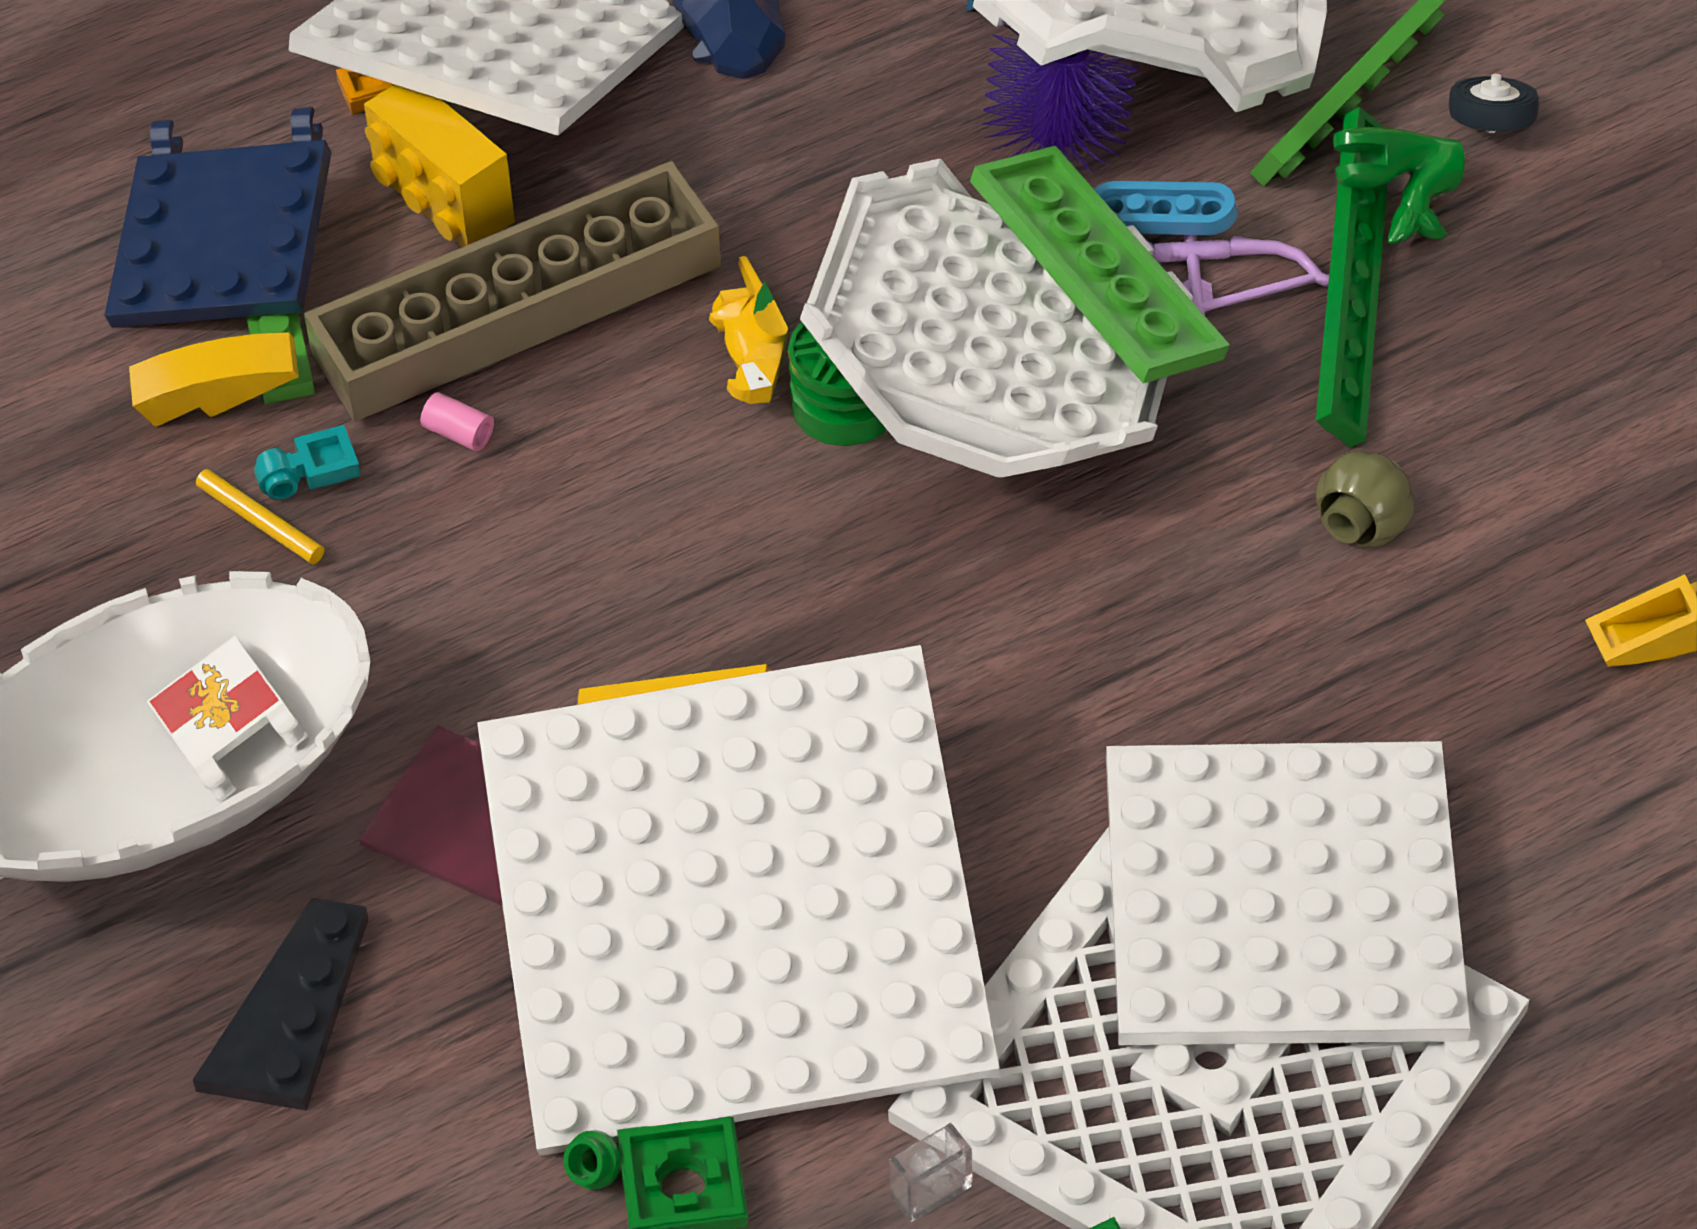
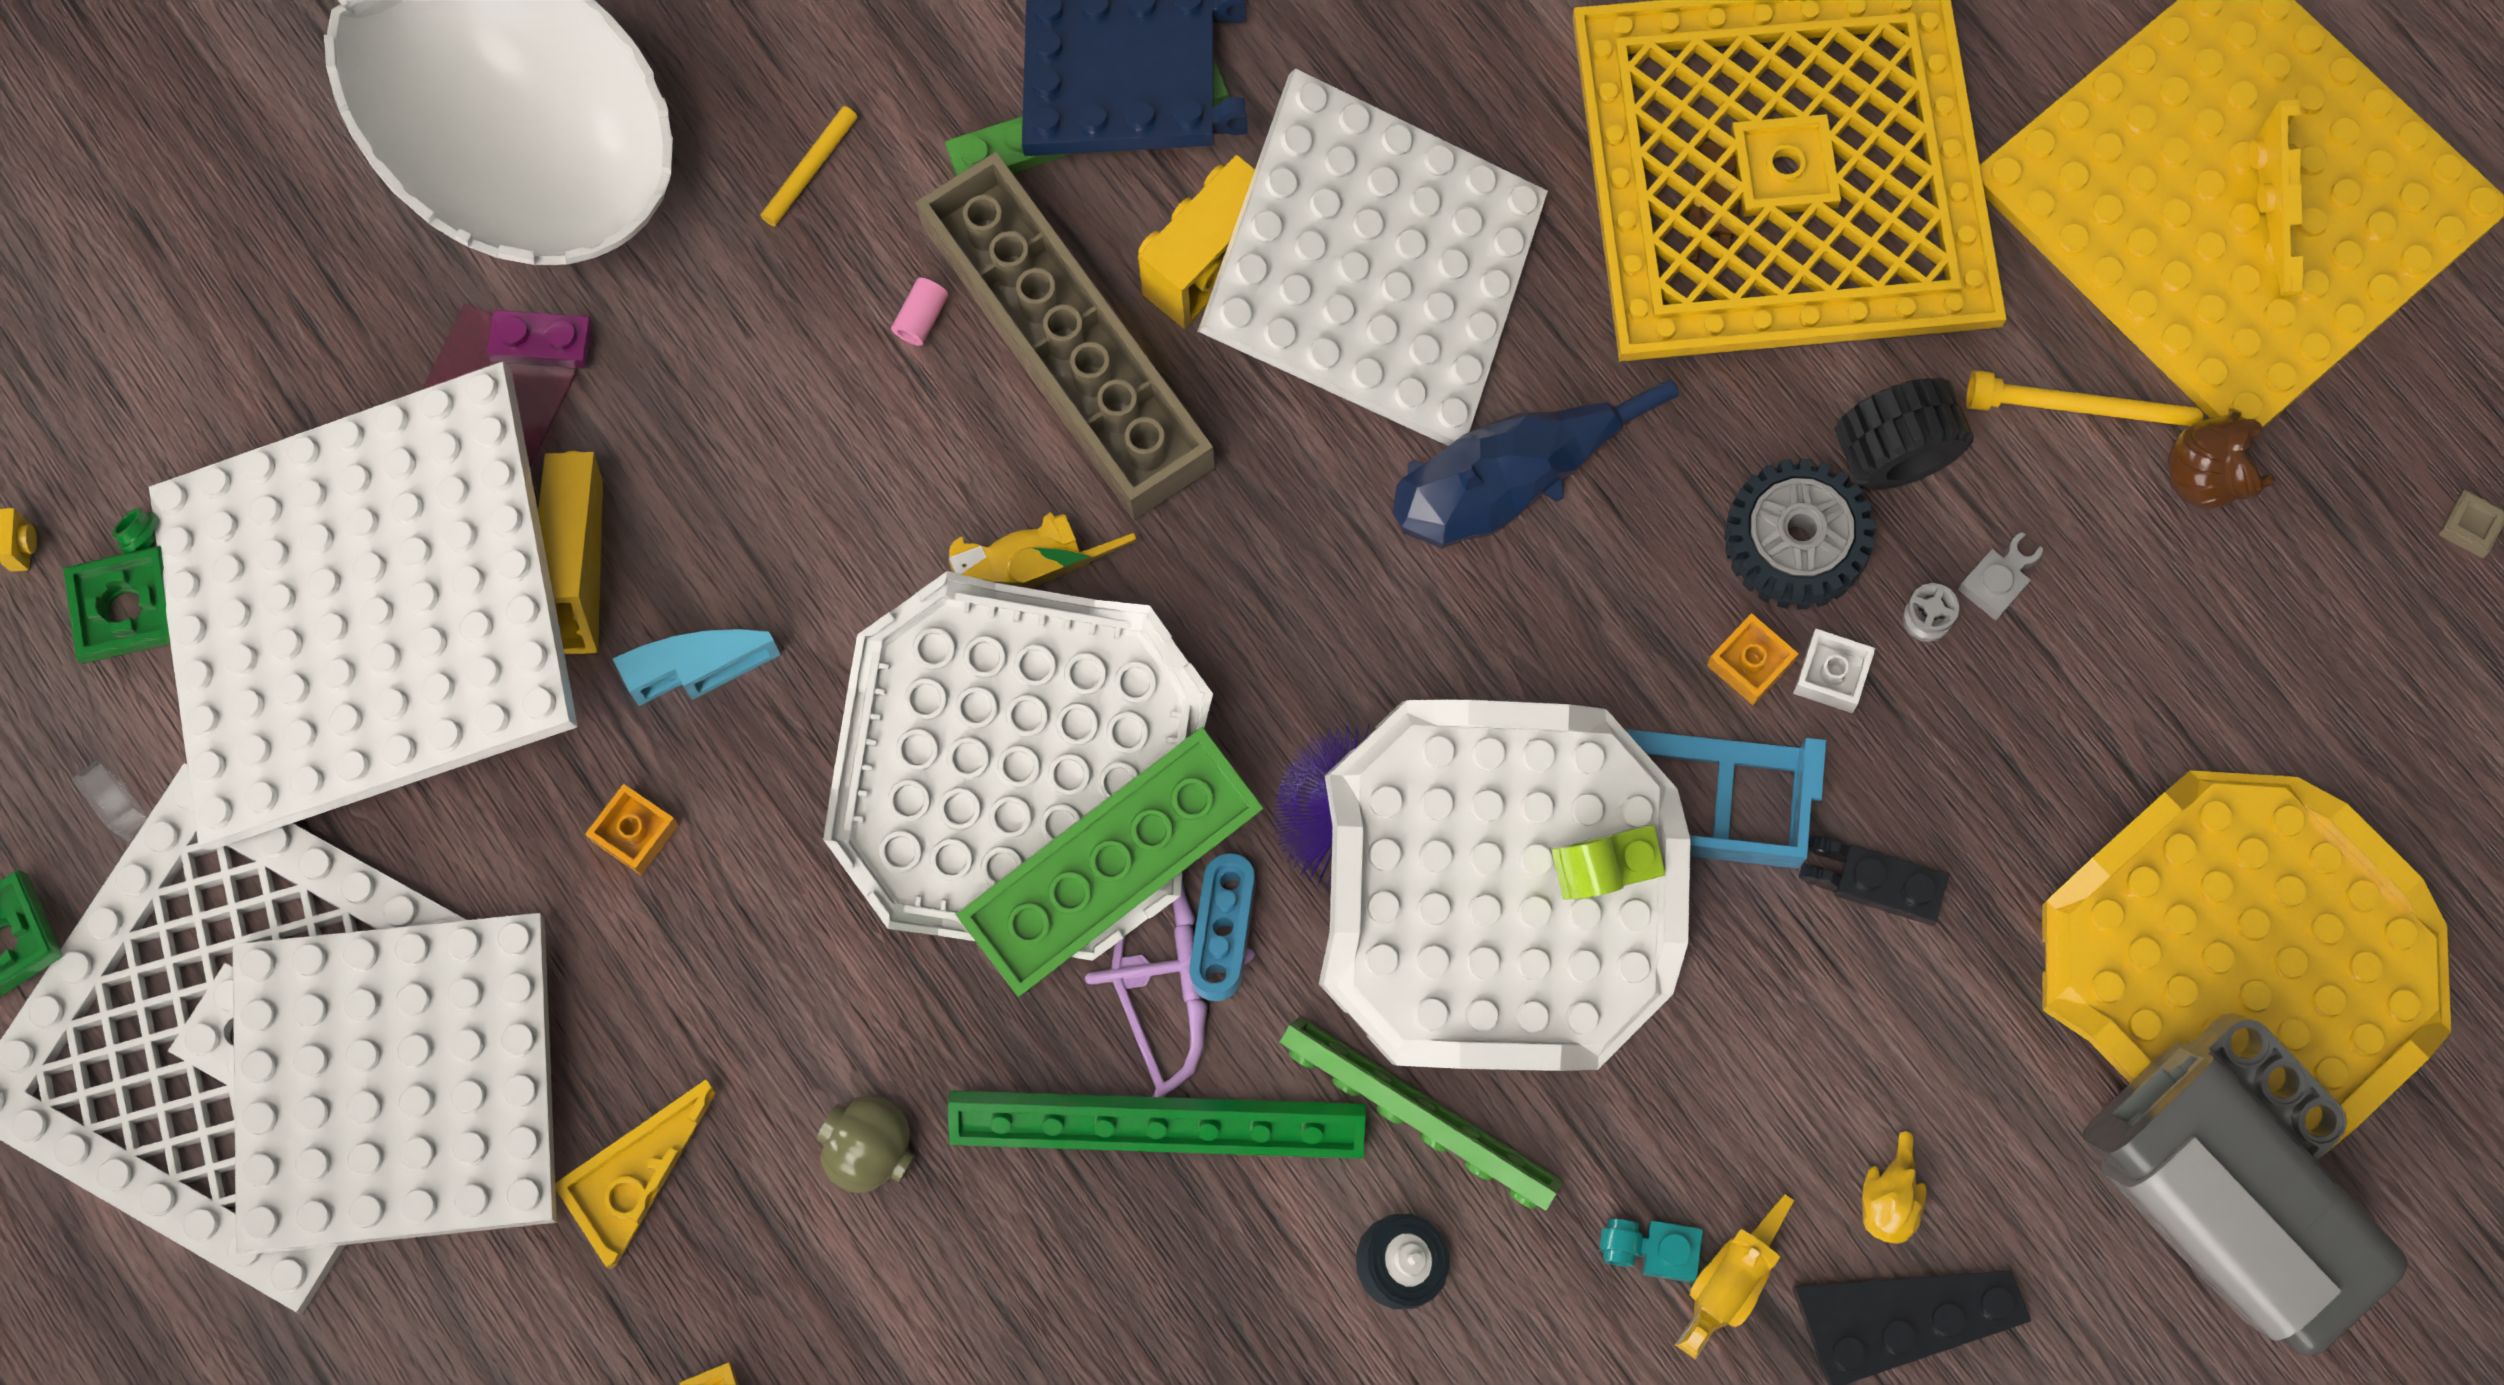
camera: 85 degrees right, 20 degrees up
yellow slope [129,333,299,427] -> none
flag [147,636,308,802] -> none
black wing [193,898,369,1111] -> none
teal plate [254,425,360,500] -> none
green piece [1333,127,1465,244] -> none
none -> magenta plate [487,310,593,368]
none -> yellow wing [555,1080,716,1270]
none -> light orange piece [585,784,679,876]
none -> medium azure slope [612,629,781,706]

